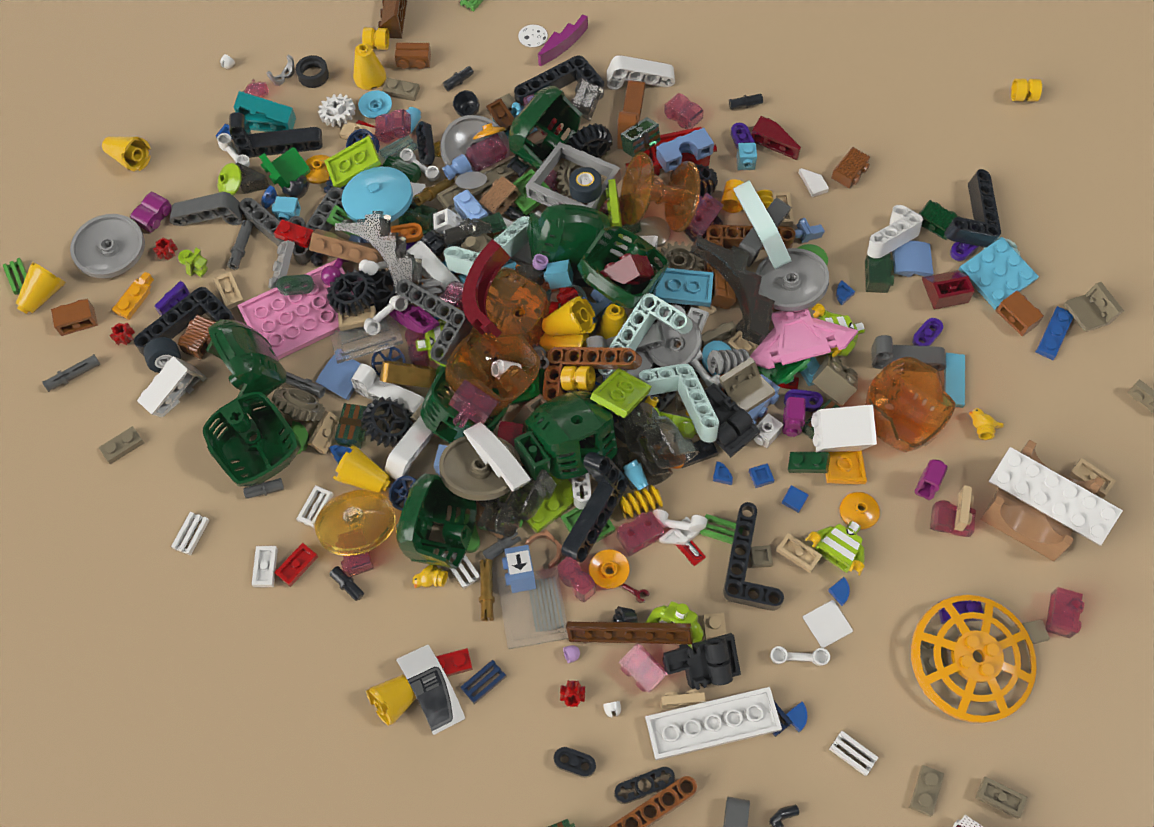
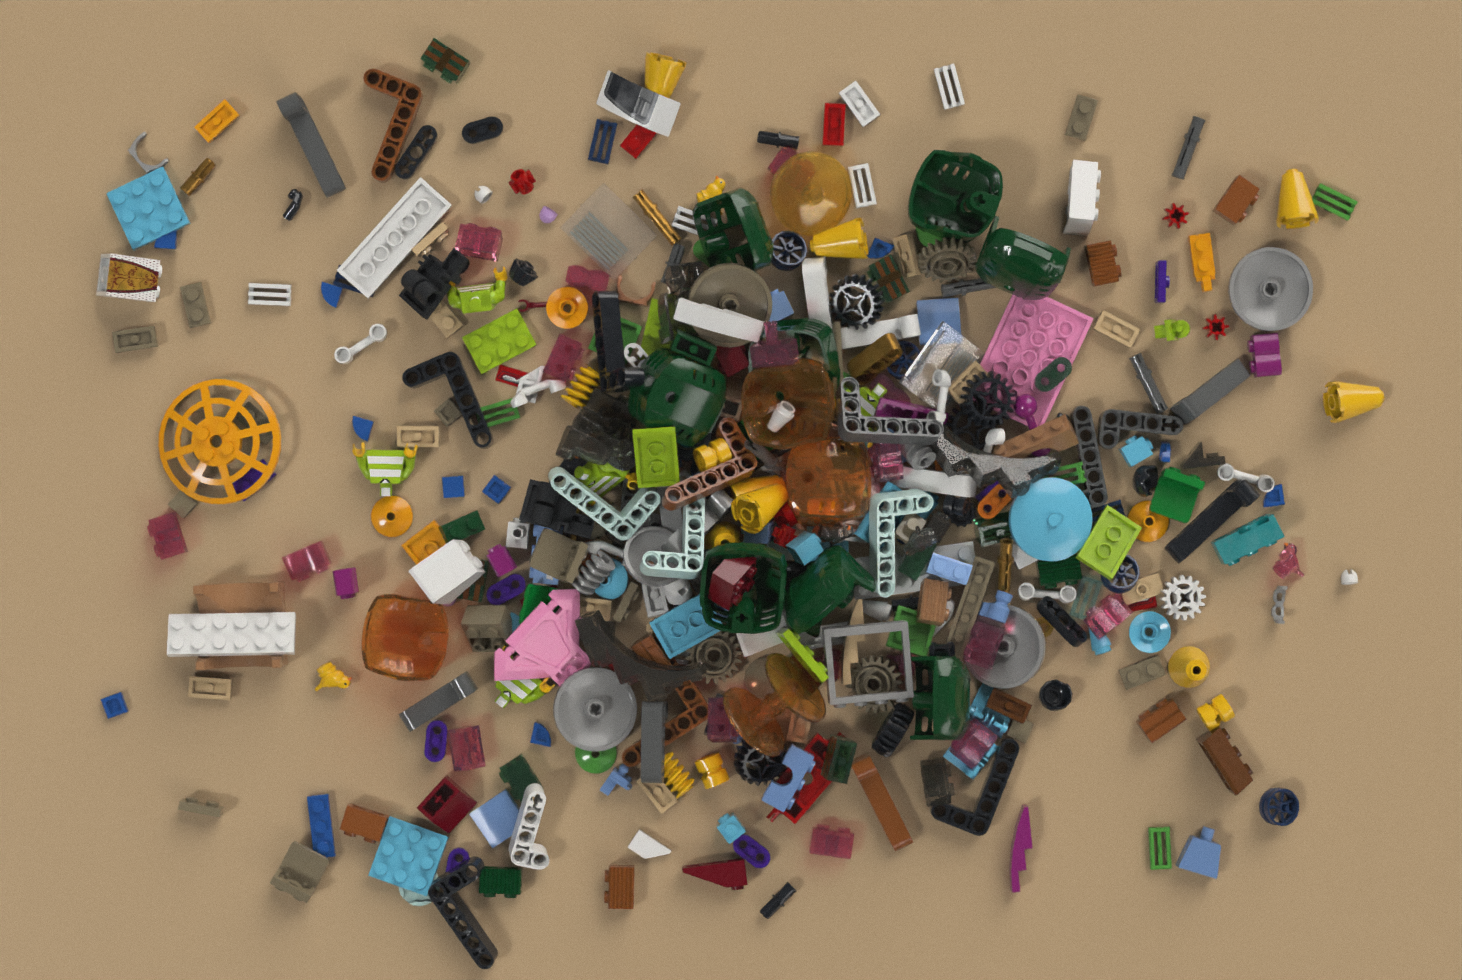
camera: 150 degrees right, 25 degrees up
black beam [134,287,236,356] -> none
black wheel [144,337,181,373] -> none
lime dish [217,163,242,196] -> none
dark grey axle [243,478,284,499] -> none
light grey hinge [268,240,295,289] -> none
red plate [273,219,314,248] -> none
black tyre [295,55,329,88] -> none
white brick [433,208,462,238] -> none
black axle [443,66,474,91] -> none
light grey sticker [455,172,487,189] -> none
dark red arch [462,239,511,338] -> none
light orange dish [473,123,506,140] -> none
medium blue brick [502,545,536,593] -> none
white sticker [518,25,548,47] -> none
lavender hinge [532,254,548,271] -> none
reddish brown tile [566,621,693,644] -> none
black wheel [569,167,602,203] -> none
white beam [606,55,675,90] -> none
medium azure cone [623,460,649,490] -> none
blue tile [713,461,733,485] -> none
light aqua beam [733,180,792,270] -> none
white sticker [803,600,853,648] -> none
medium azure tile [944,353,965,408] -> none
tan plate [954,485,974,531] -> none
none -> clear pink brick [447,725,486,771]
none -> lime plate [462,308,537,374]

